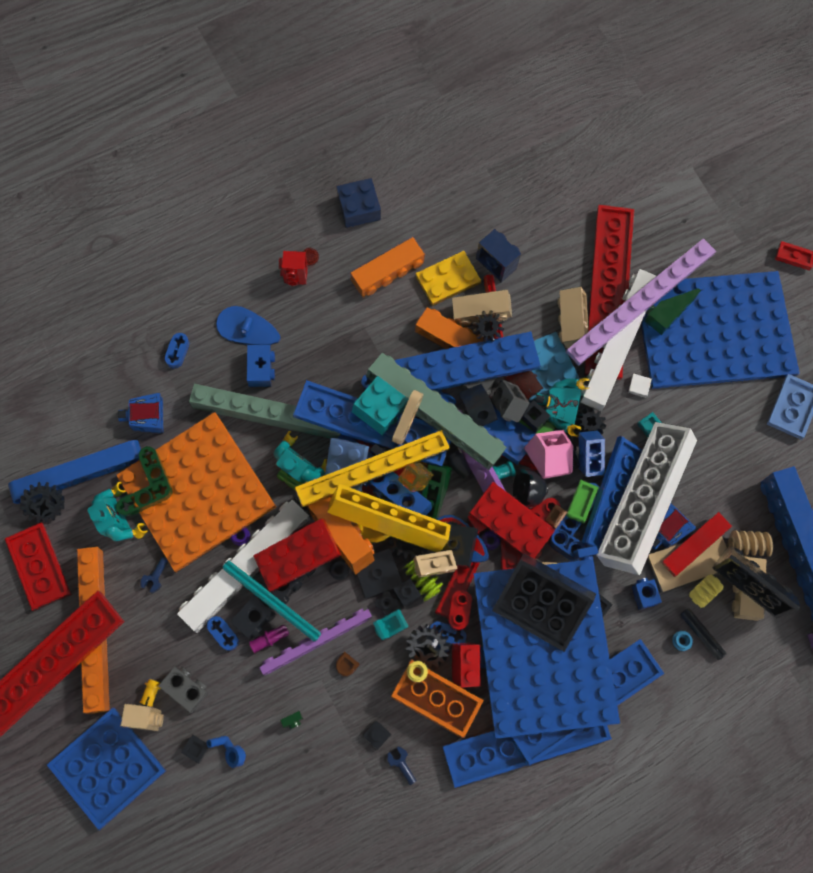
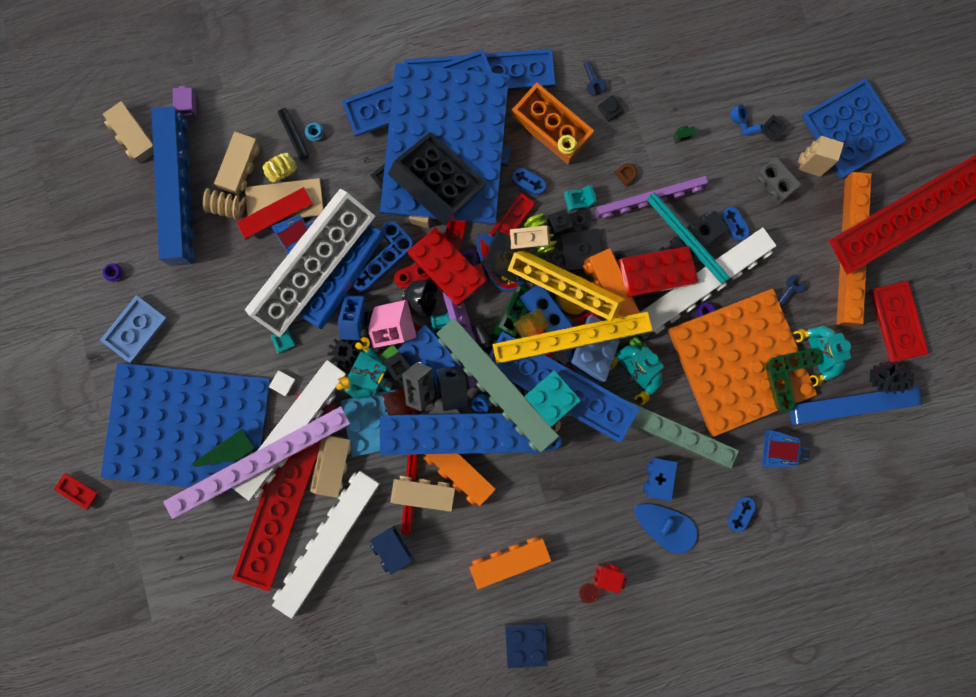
camera: 165 degrees left, 10 degrees up
yellow pin [140,679,161,707] -> none
magenta axle [249,624,289,653] -> none
tan beam [392,390,424,445] -> none
black gear [406,624,451,669] -> none
yellow plate [415,251,481,306] -> none
red plate [448,590,472,631] -> none
red brick [452,643,480,688] -> none
black gear [472,310,504,342] -> none
medium nougat slope [545,504,567,528] -> none
bright green tile [566,480,599,524] -> none
blue plate [573,546,599,561] -> none
blue brick [631,578,662,610] -> none
black slope [712,547,800,619] -> none
none -> white brick [272,471,381,619]

